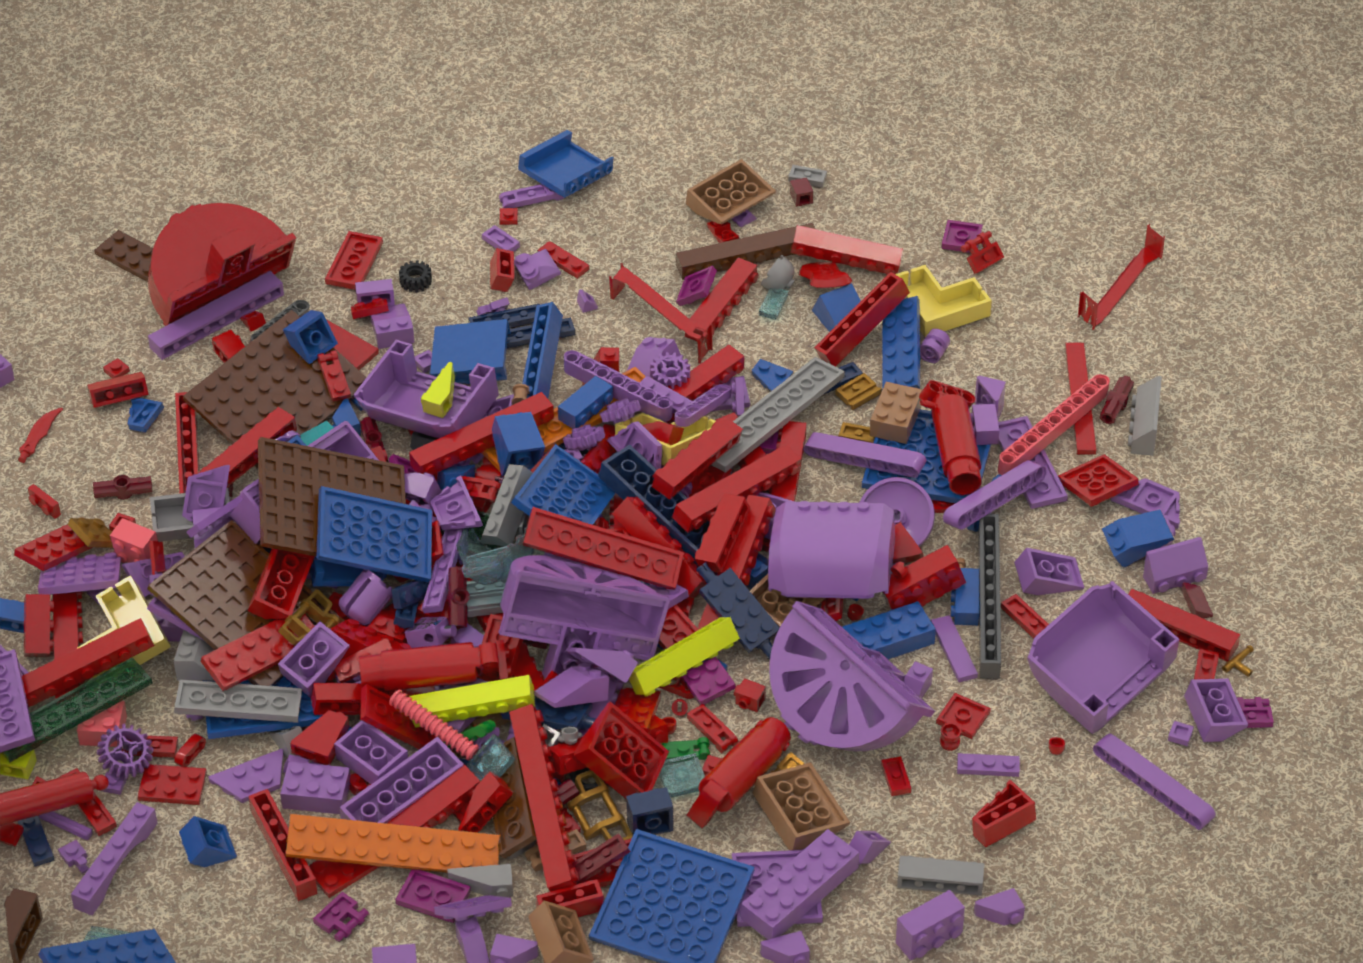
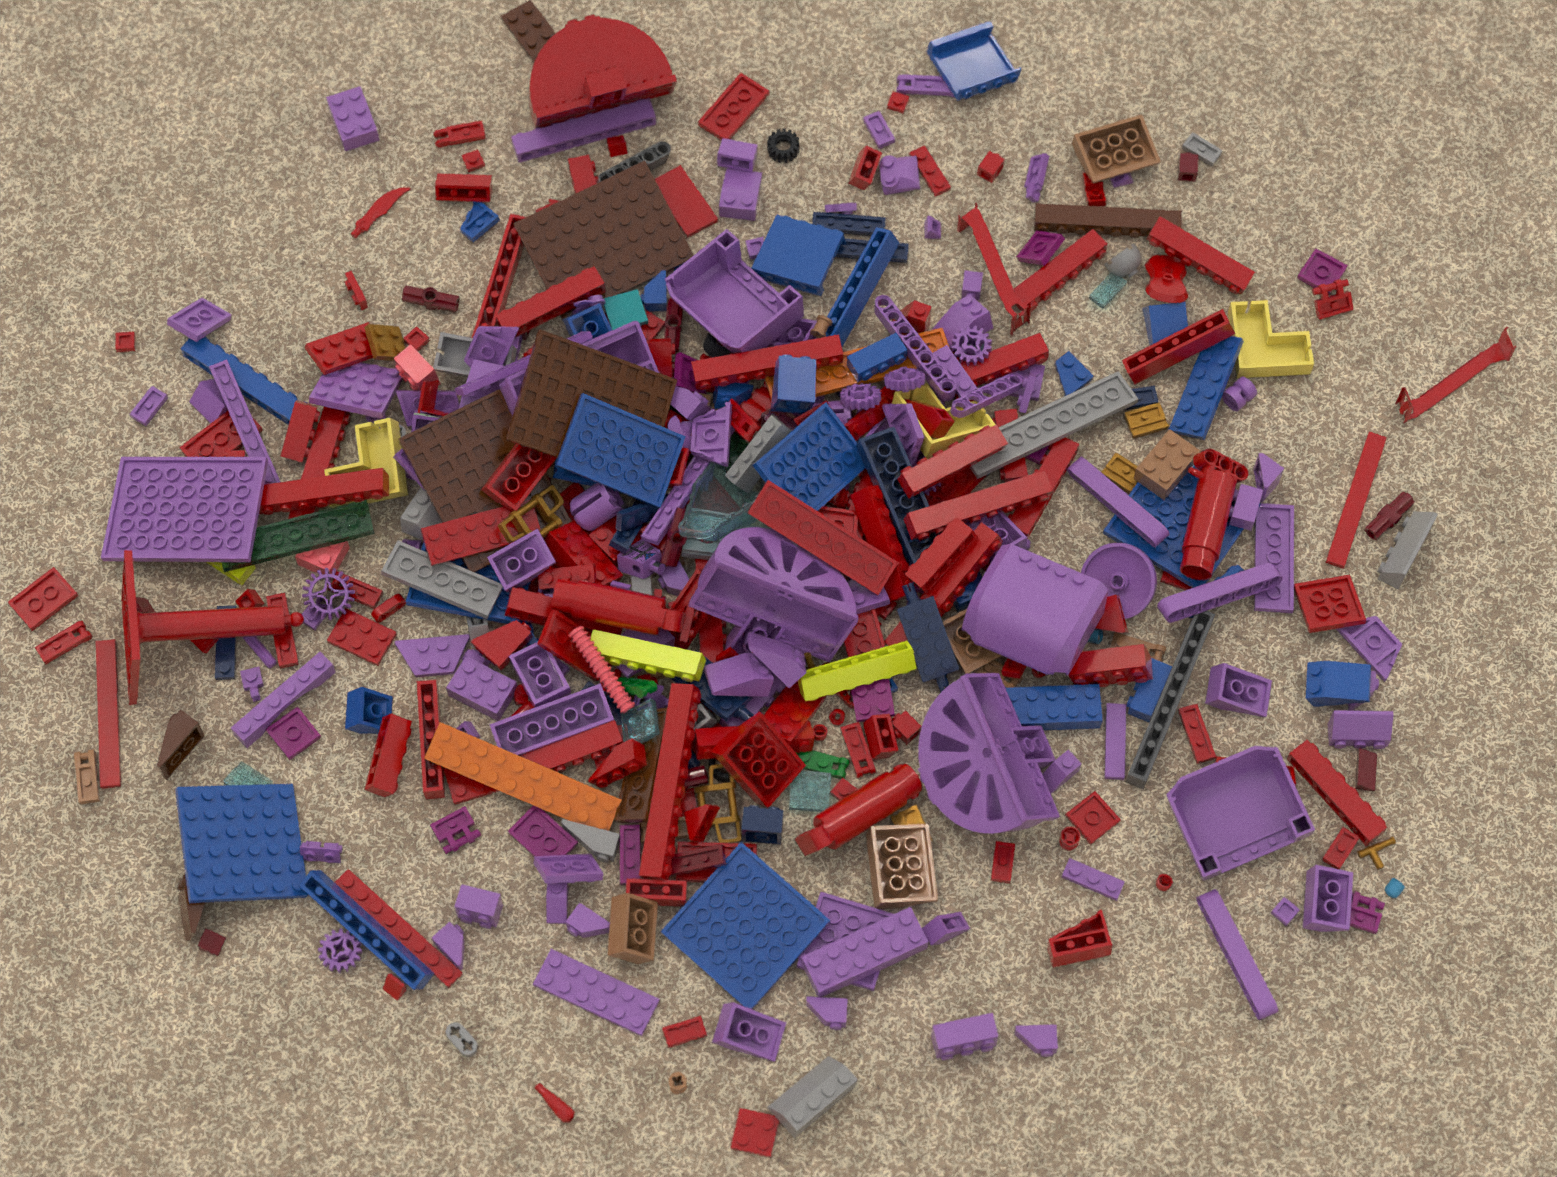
camera: 20 degrees right, 20 degrees up
blue slope [283,310,338,364] -> none
red plate [317,350,351,402] -> none
red plate [351,298,389,319] -> none
neon yellow slope [421,362,455,418] -> none
light grey plate [558,727,582,744] -> none
red hinge [890,562,908,579] -> none
light grey brick [897,856,984,896] -> none
coral beam [998,374,1110,475] -> none
none -> magenta plate [266,706,321,761]
none -> red brick [364,713,412,797]
none -> red hinge [433,120,486,148]
none -> magenta plate [620,825,640,885]
none -> red slope [684,804,720,842]
none -> red brick [863,714,899,760]
none -> medium lavender brick [961,270,983,300]
none -> red brick [977,151,1005,183]
none -> medium lavender hinge [1024,153,1049,203]
none -> dark azure piece [1385,878,1405,898]

